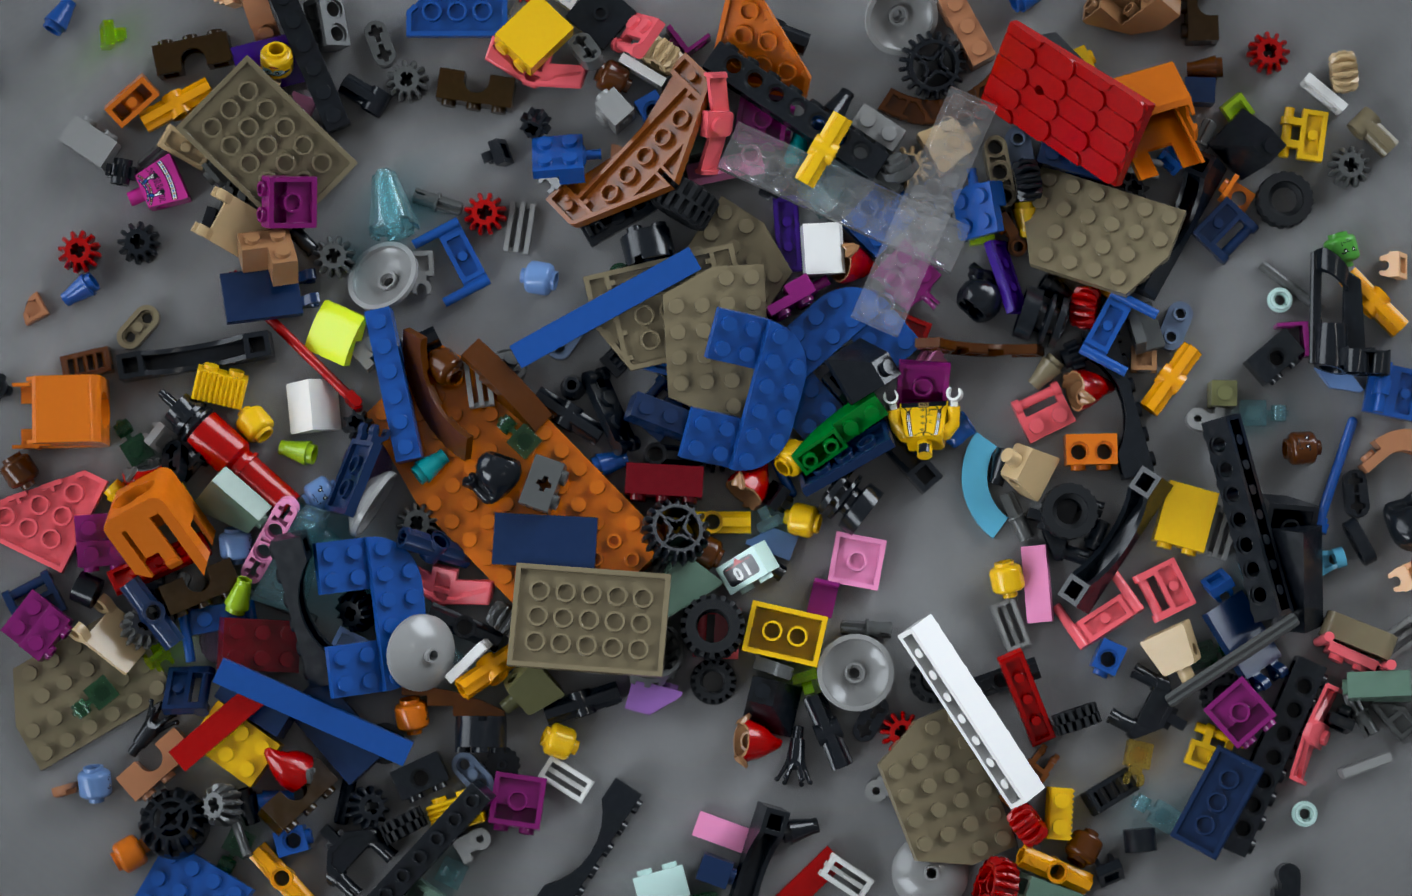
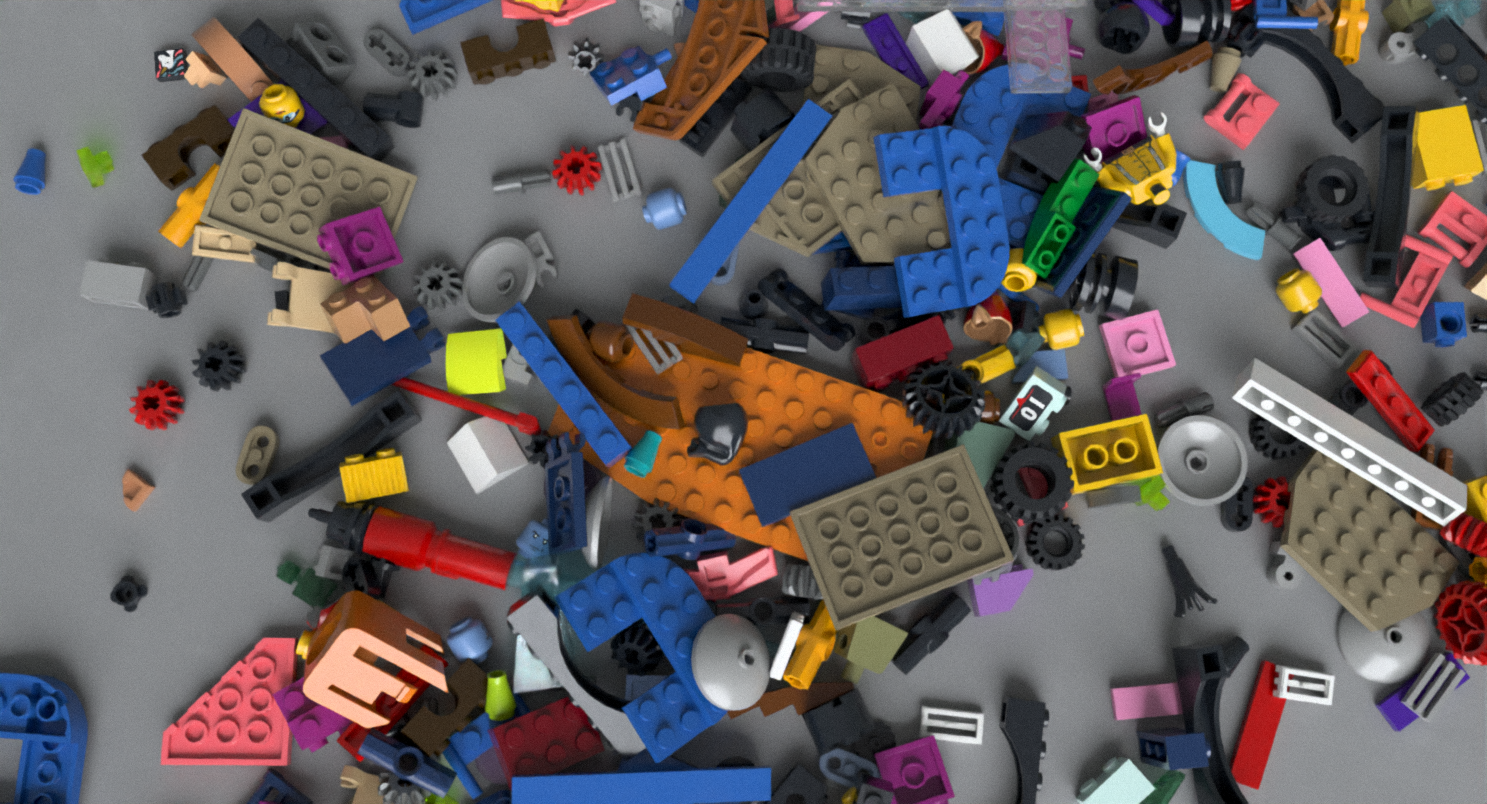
camera: 30 degrees left, 5 degrees down
reddish brown head [0,451,39,491] -> none
orange piece [12,374,110,450] -> none
blue cone [60,272,100,306] -> none
reddish brown slope [60,346,115,375] -> none
black piece [69,570,105,609] -> none
orange brick [104,73,160,128] -> none
dark pink torso [127,153,192,211] -> none
sand green slope [195,466,272,533] -> none
yellow head [236,405,274,443] -> none
bright pink beam [241,496,300,584] -> none
lime cone [278,440,318,466] -> none
black pin [290,228,319,257] -> none
clear light blue cone [368,168,420,241] -> none
orange head [394,696,430,735] -> none
blue plate [411,217,492,307] -> none
black tile [481,138,514,167] -> none
clear green plate [496,413,543,460] -> none
dark grey brick [518,454,569,515] -> none
yellow head [540,723,580,760] -> none
blue cone [590,452,629,477] -> none
black tile [599,348,628,379] -> none
hat [733,713,782,769] -> none
black slope [743,675,802,738] -> none
black piece [803,692,853,771] -> none
tan torso [1001,443,1060,502] -> none
hat [1062,370,1115,412] -> none
orange brick [1063,433,1118,471] -> none

